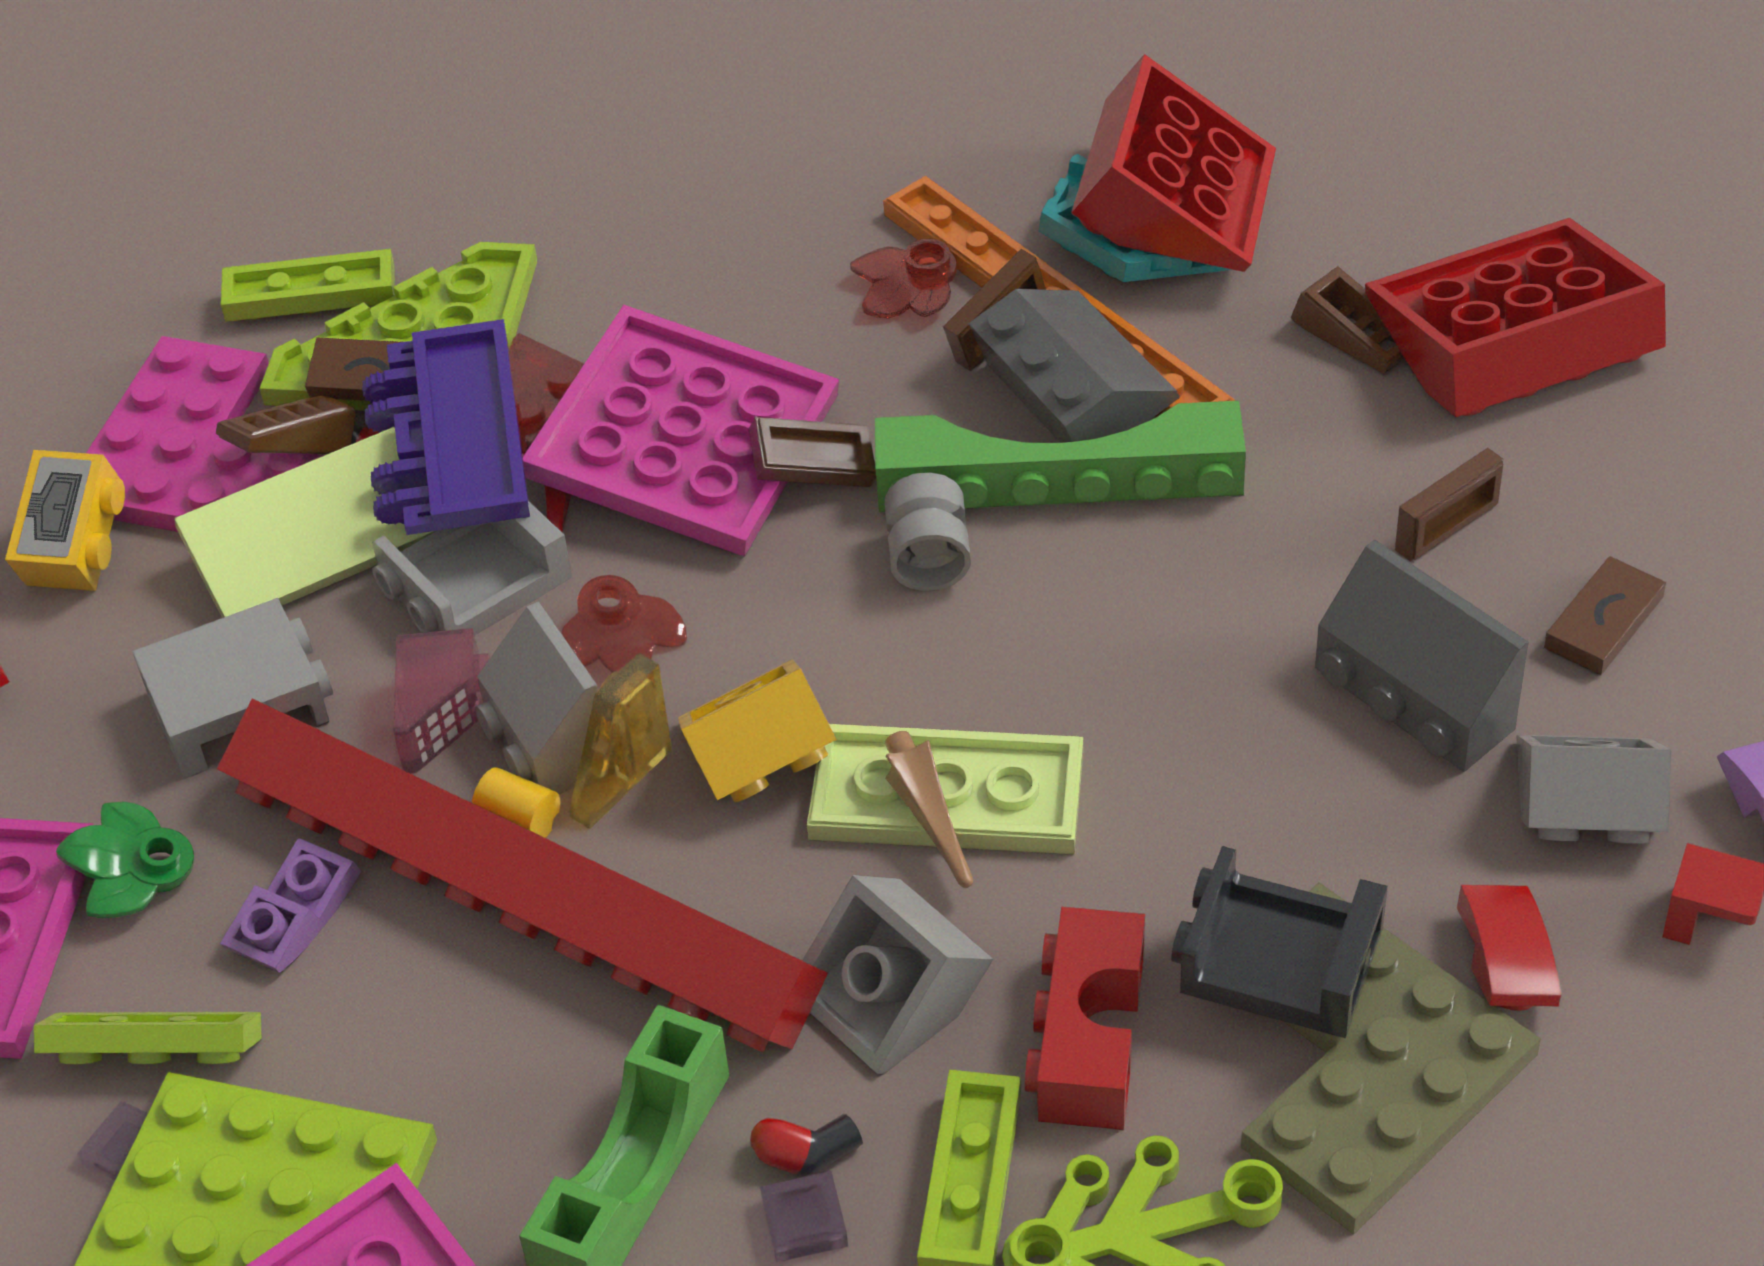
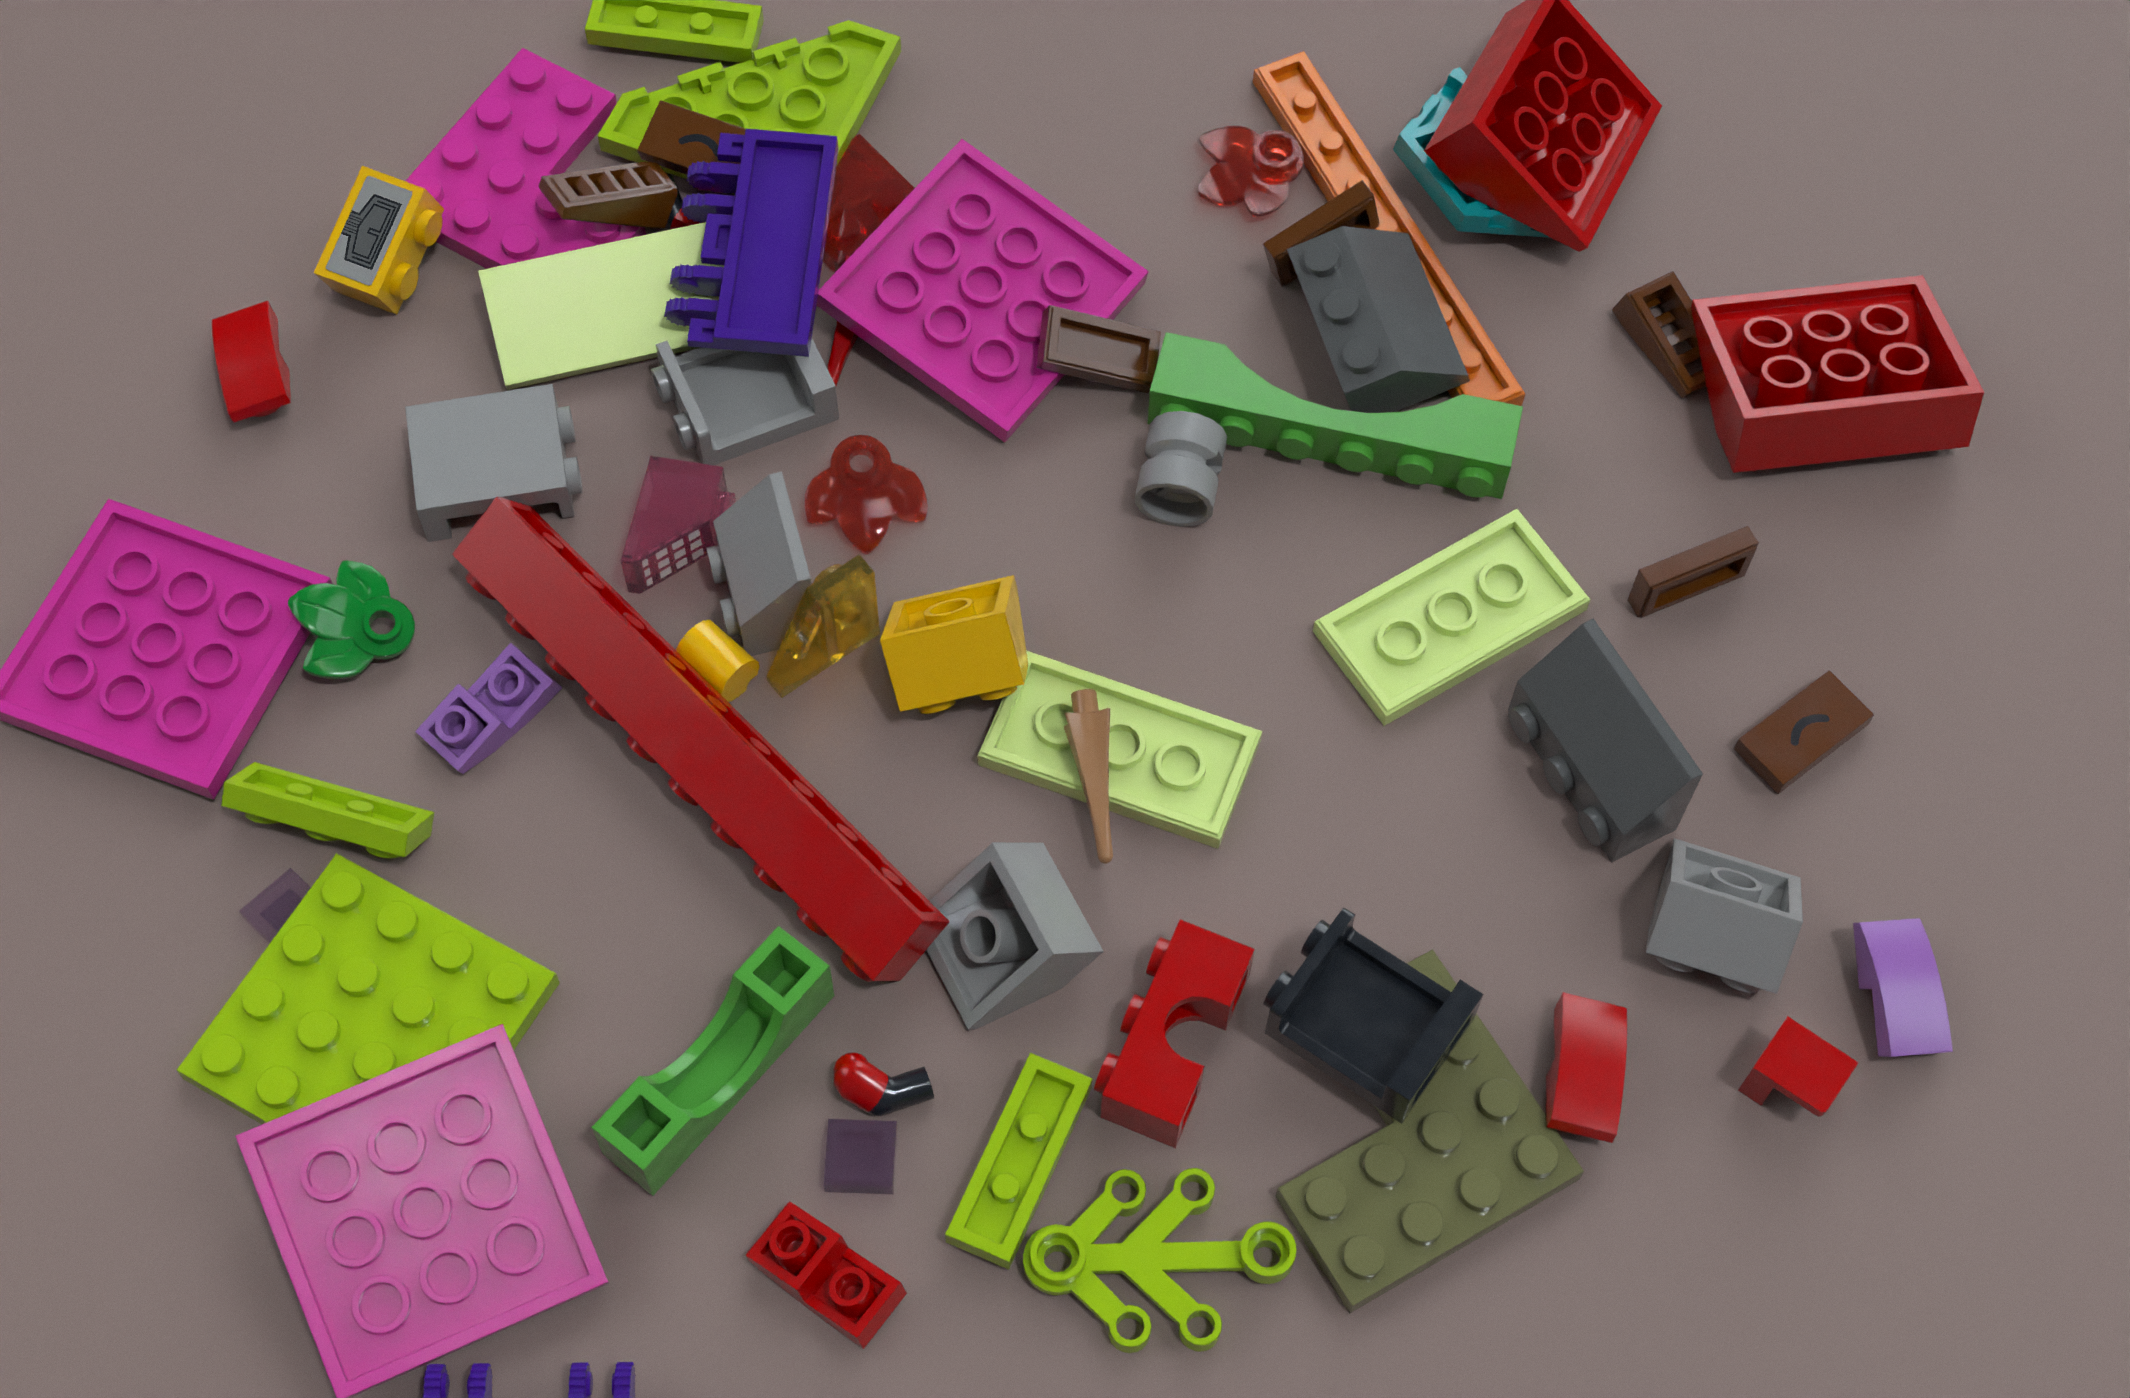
camera: 10 degrees right, 15 degrees up
none -> yellowish green tile [1313,509,1591,726]

